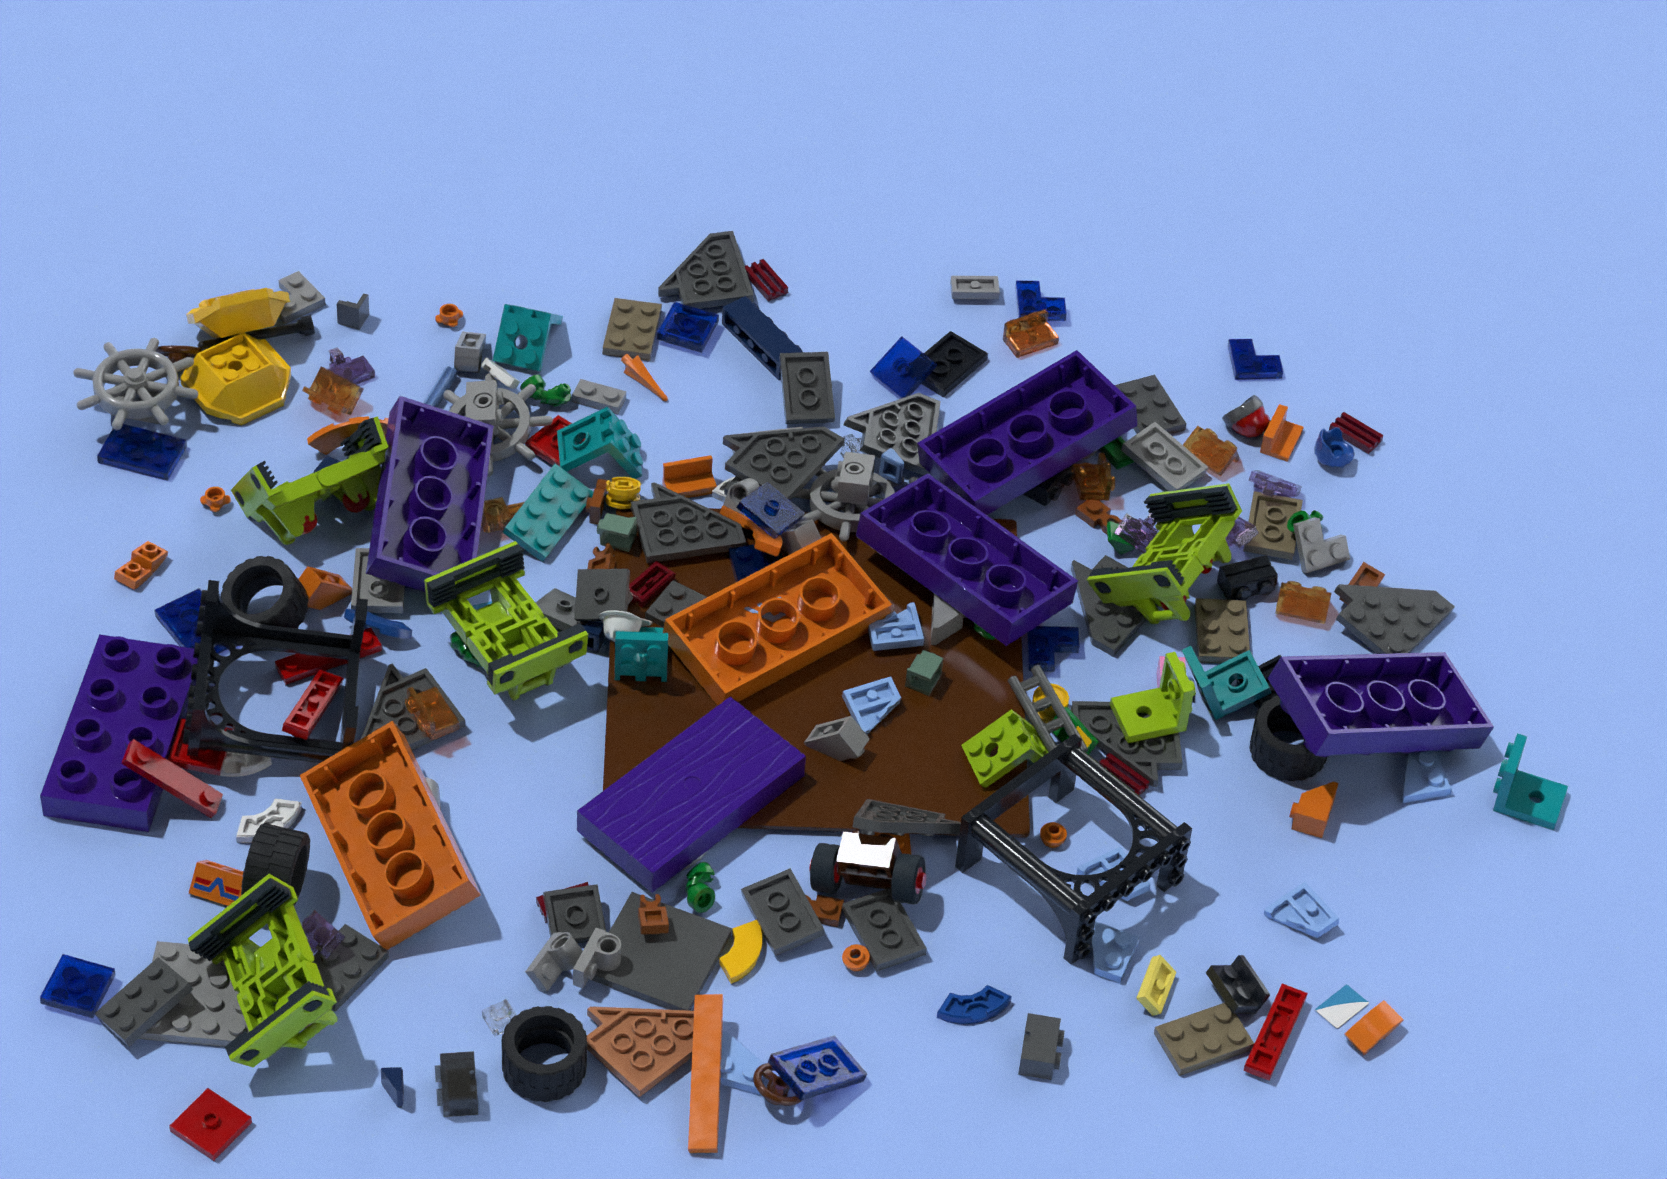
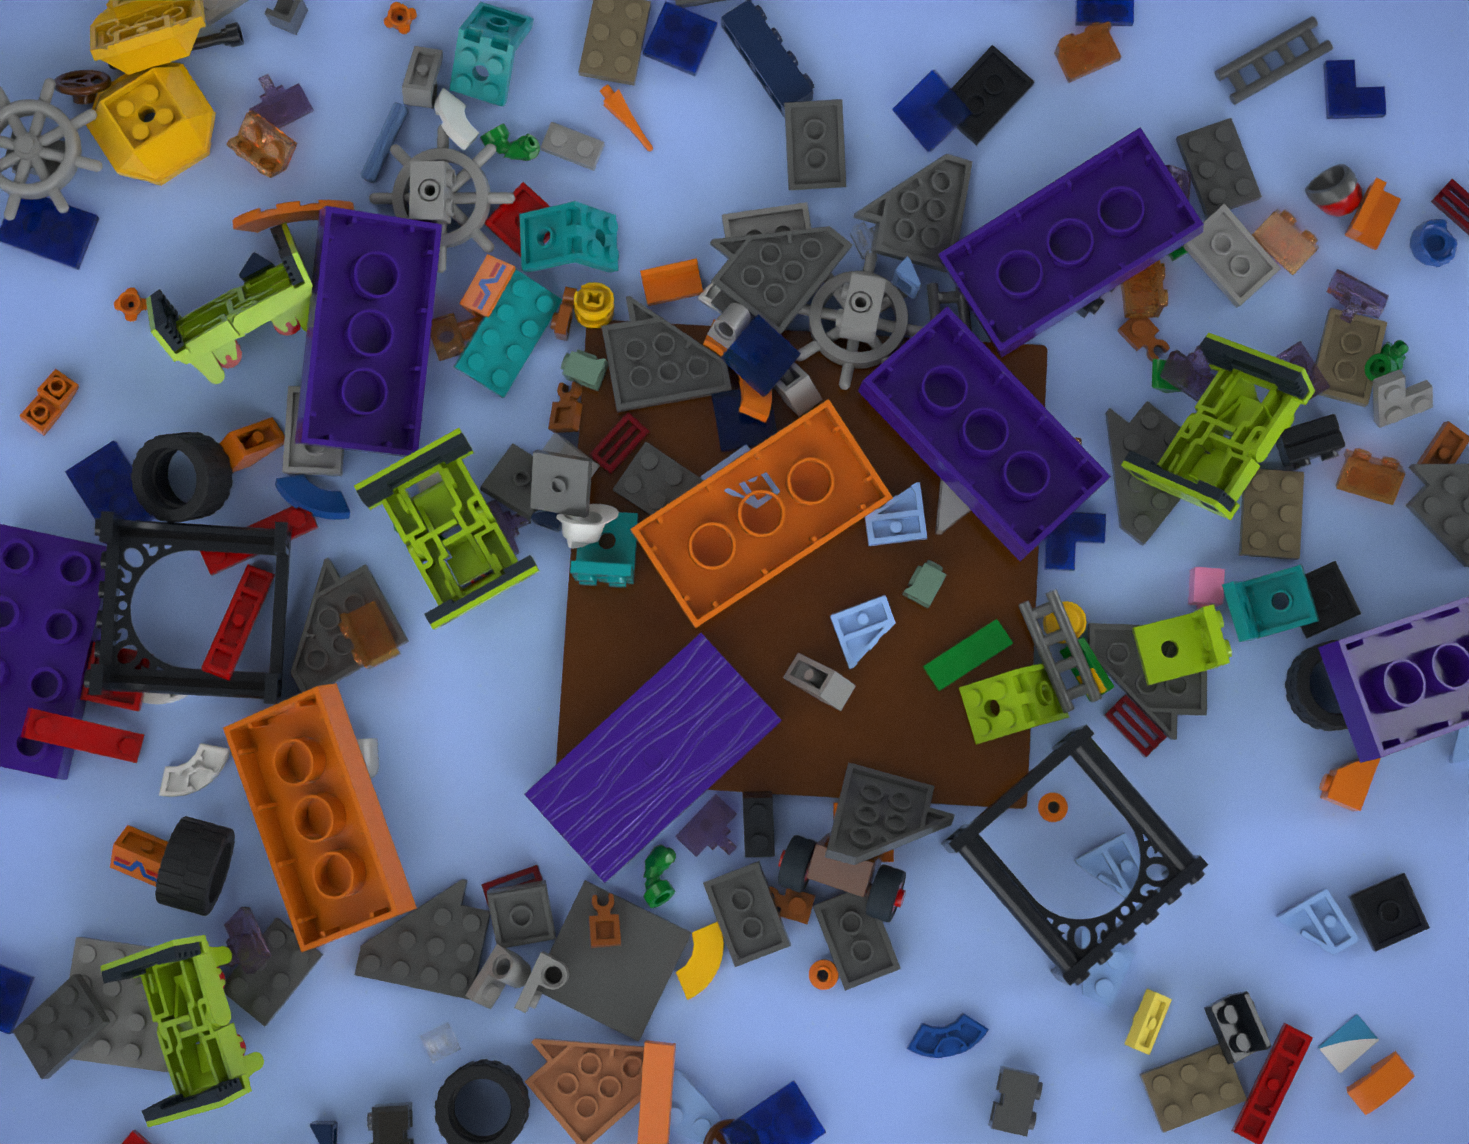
camera: 10 degrees right, 35 degrees up
none -> dark grey wing [354,879,490,1000]
none -> orange panel [459,254,516,319]
none -> clear purple hinge [675,794,737,857]
none -> black brick [742,791,775,858]
none -> green tile [923,619,1013,692]
none -> dark grey bar [1214,16,1333,105]
none -> black plate [1348,873,1430,952]

